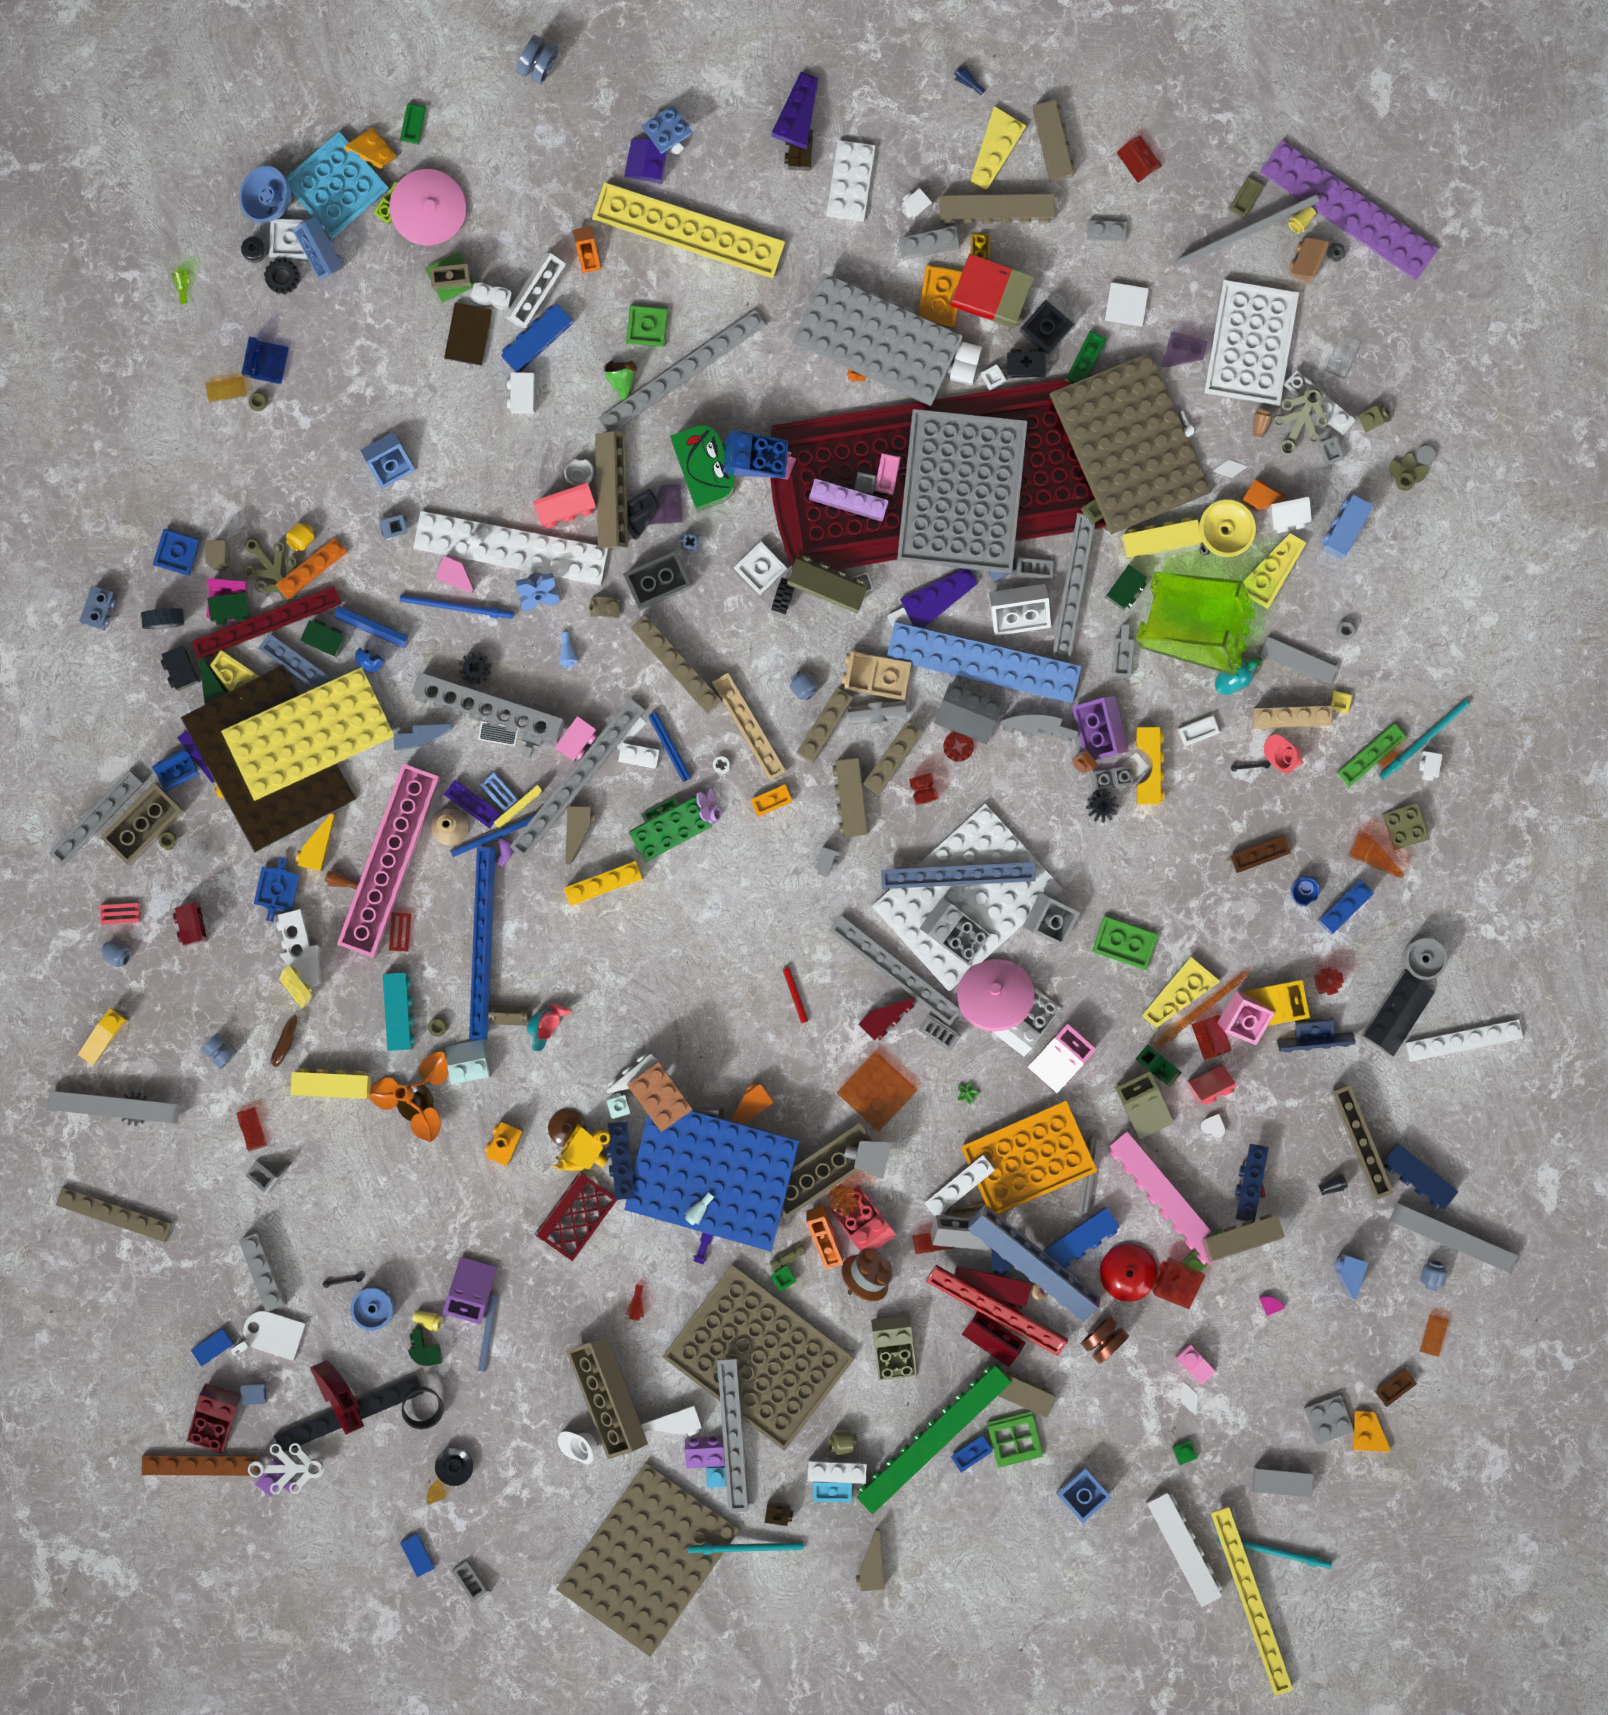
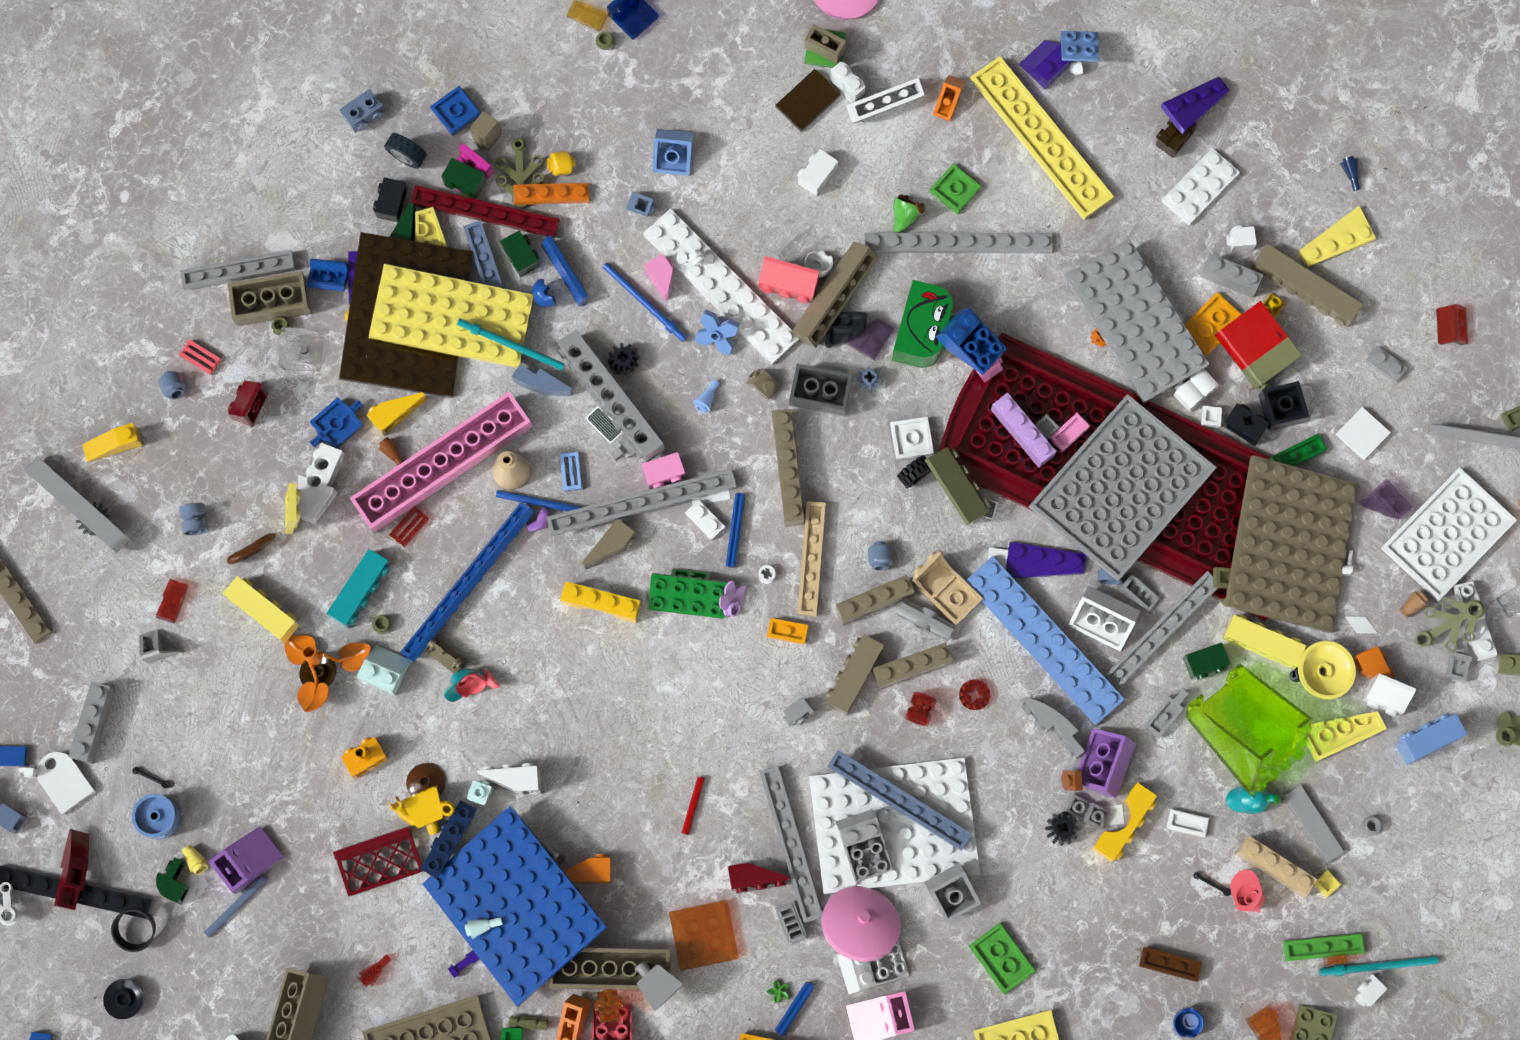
camera: 35 degrees right, 10 degrees down
clear yellow tile [427,1480,446,1505] -> none
dark purple plate [443,780,501,829] -> none
light yellow tile [494,785,543,829] -> none
blue brick [501,304,574,373] -> none
nougat brick [627,1061,693,1132] -> none
dark grey slope [934,683,1003,744] -> none
dark tan brick [1032,100,1076,182] -> none
none -> teal bar [457,318,565,370]
none -> blue axle [775,982,814,1036]

